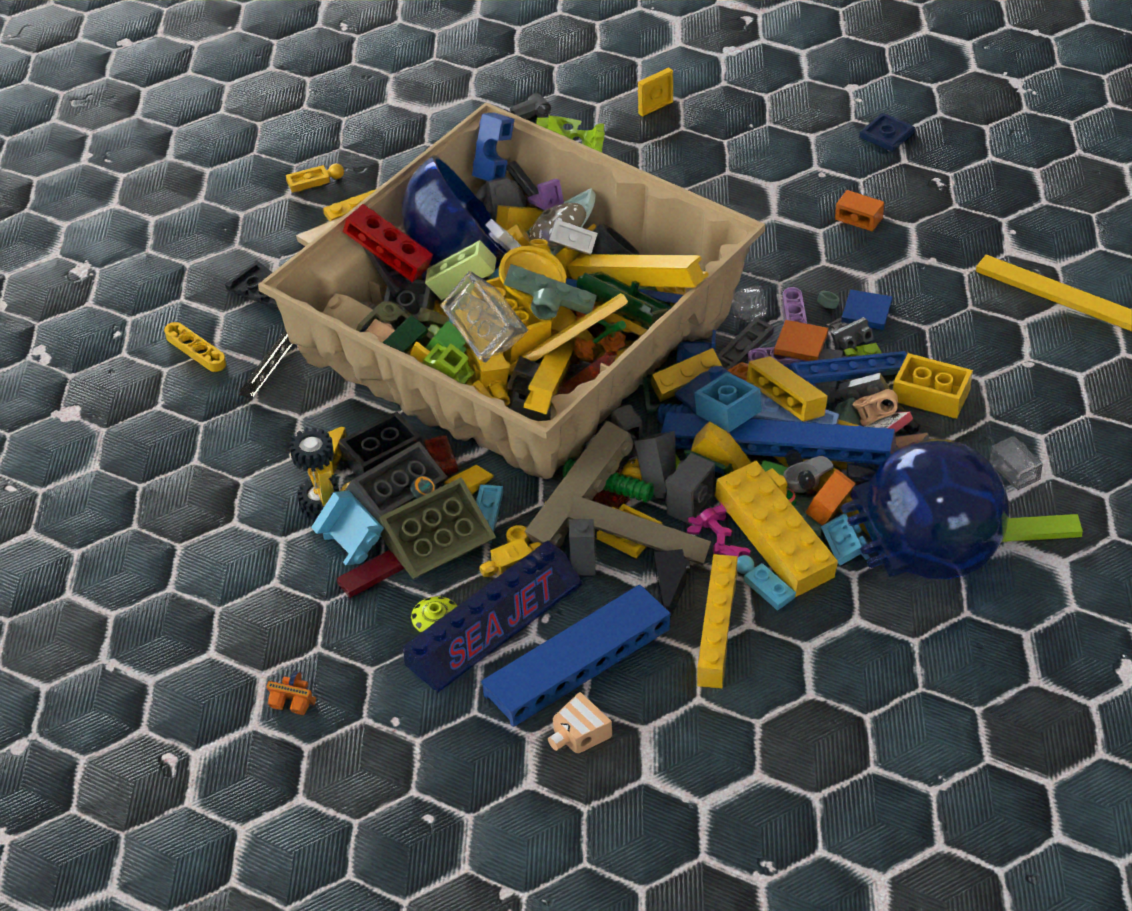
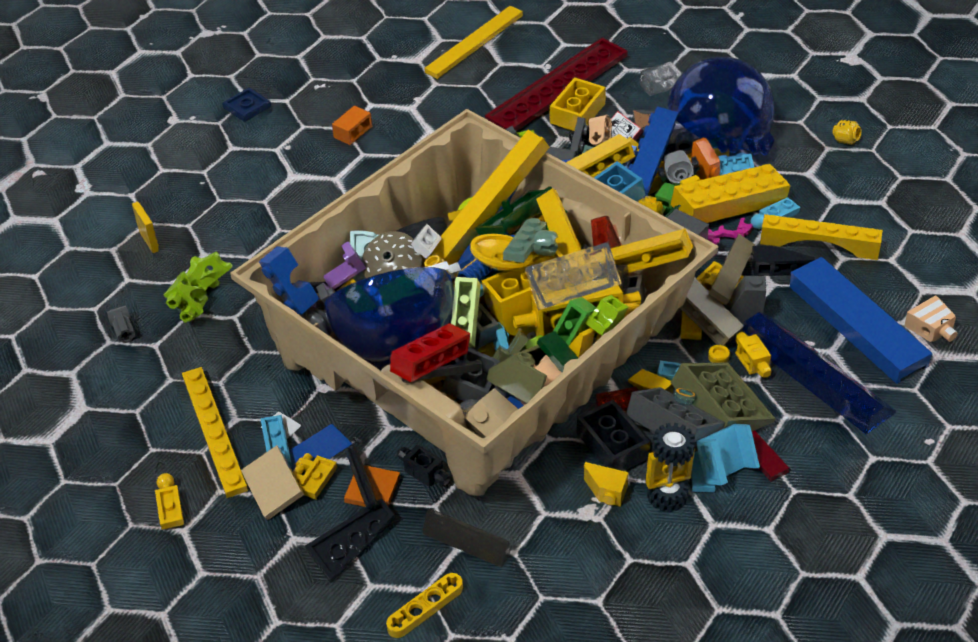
camera: 85 degrees left, 0 degrees up
orange hips [266,671,317,715] -> none
neon yellow dish [411,596,460,636] -> none
blue tile [788,351,907,384] -> none
none -> dark red plate [485,37,628,132]
none -> yellow head [833,120,862,144]

